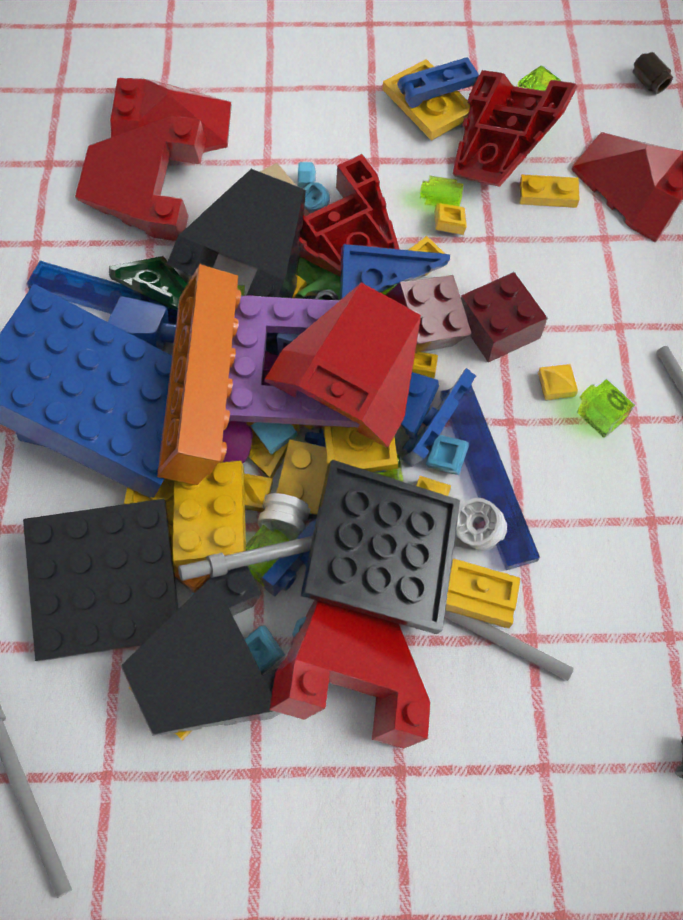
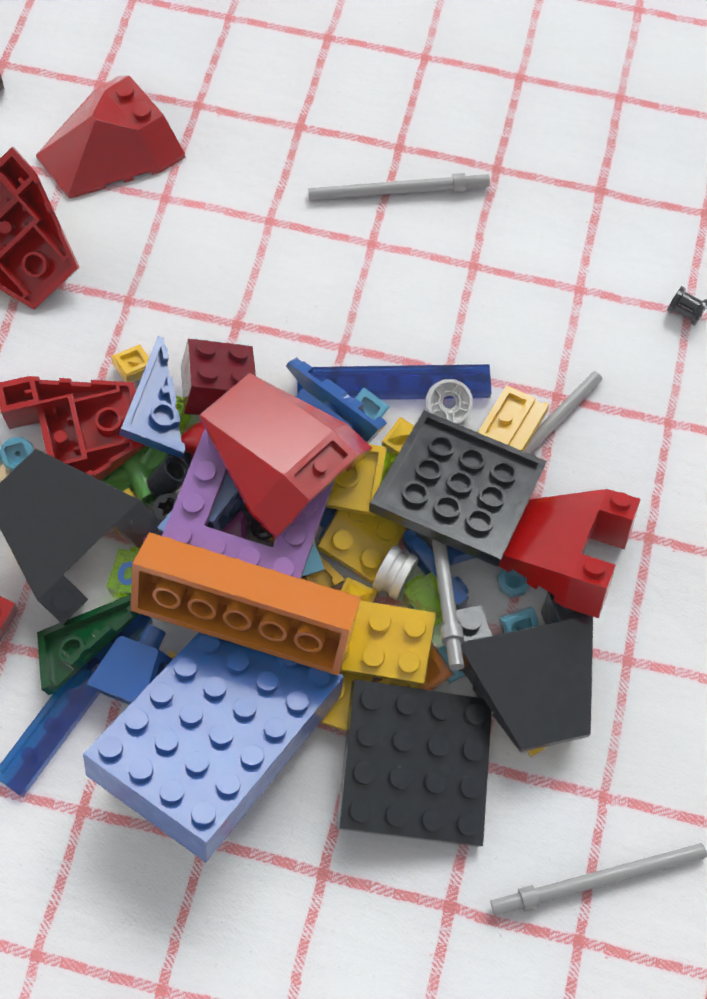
camera: 75 degrees left, 5 degrees up
clear neon green brick [420,175,463,207] -> none
yellow tile [434,203,467,235] -> none
dark red brick [461,272,548,363] -> none
yellow plate [520,174,580,208] -> none
yellow tile [538,364,578,400] -> none
clear neon green brick [577,379,635,438] -> none

